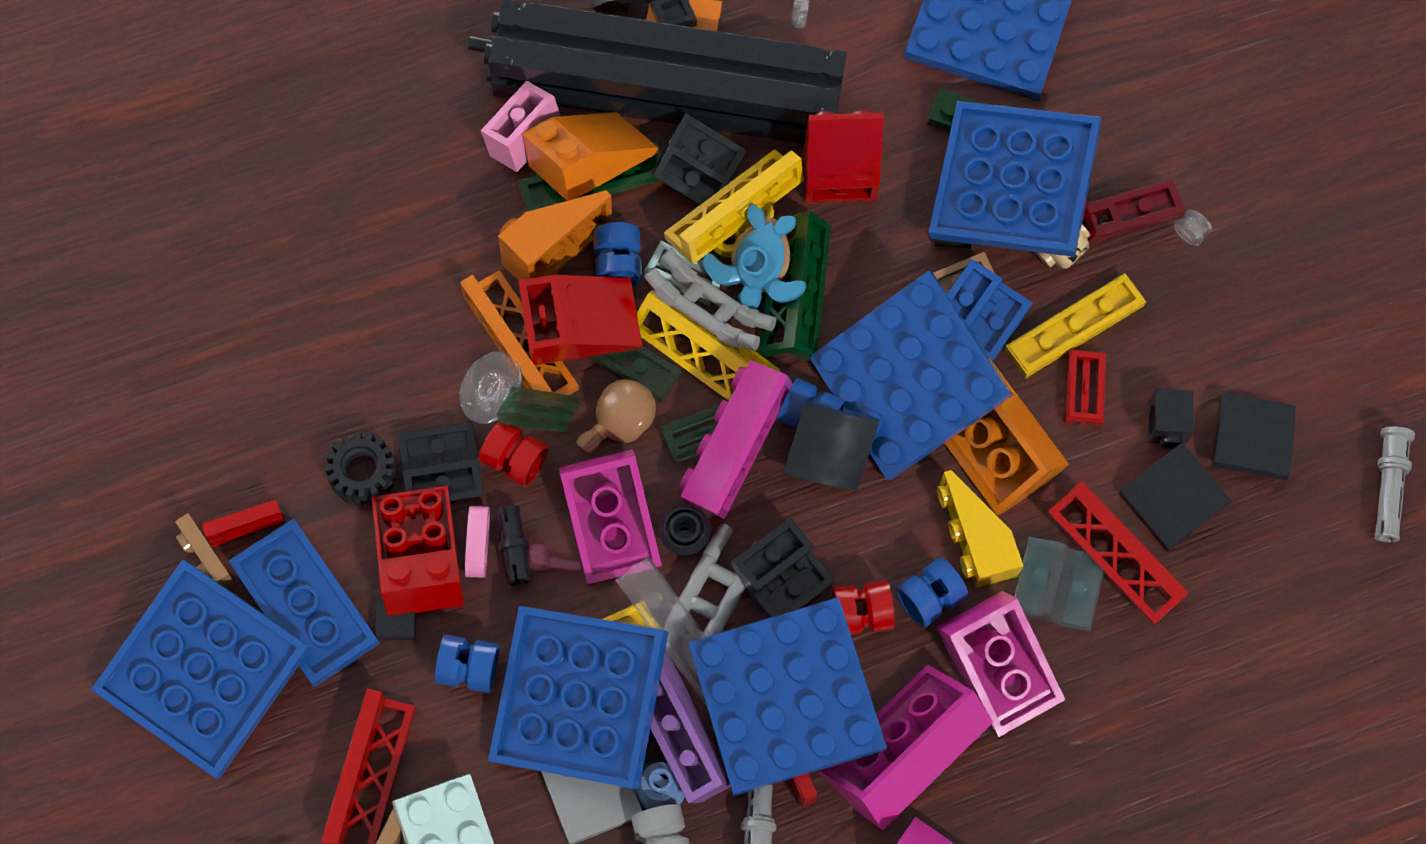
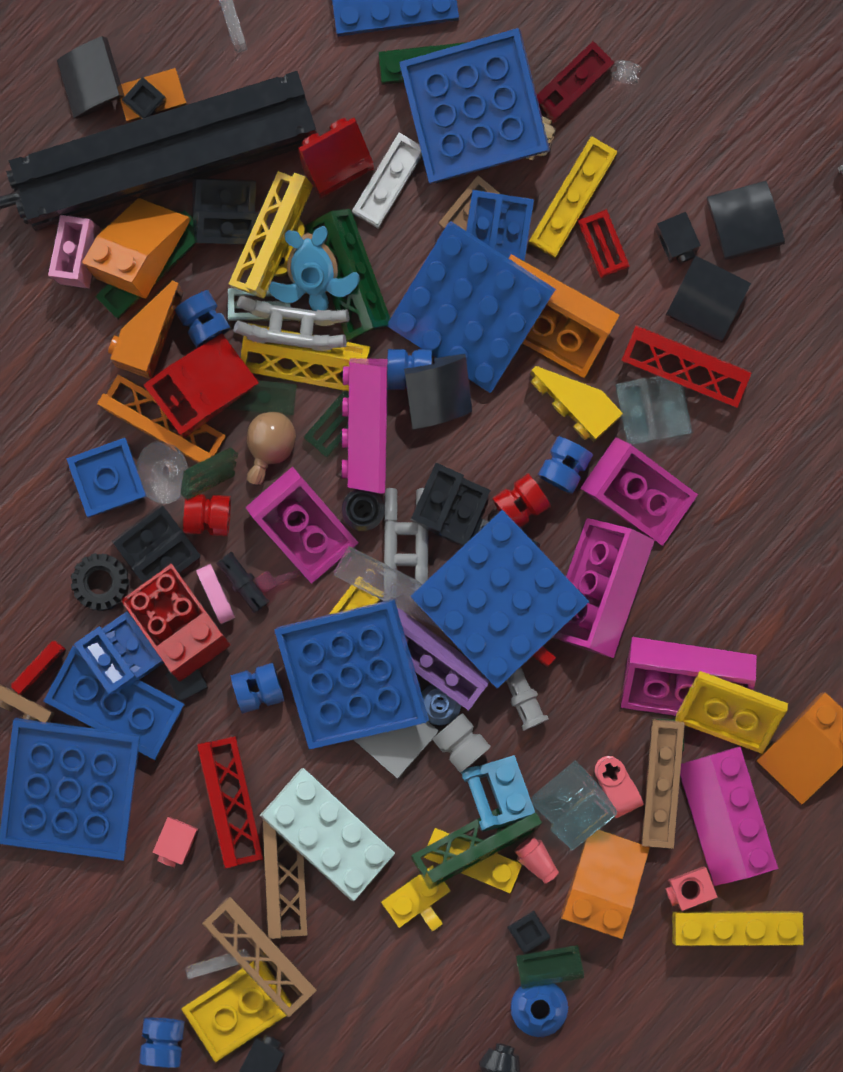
camera: 25 degrees left, 15 degrees up
none -> blue plate [66,438,147,518]
none -> blue slope [74,611,164,695]
none -> coral brick [153,817,199,868]
none -> white tile [352,133,422,229]

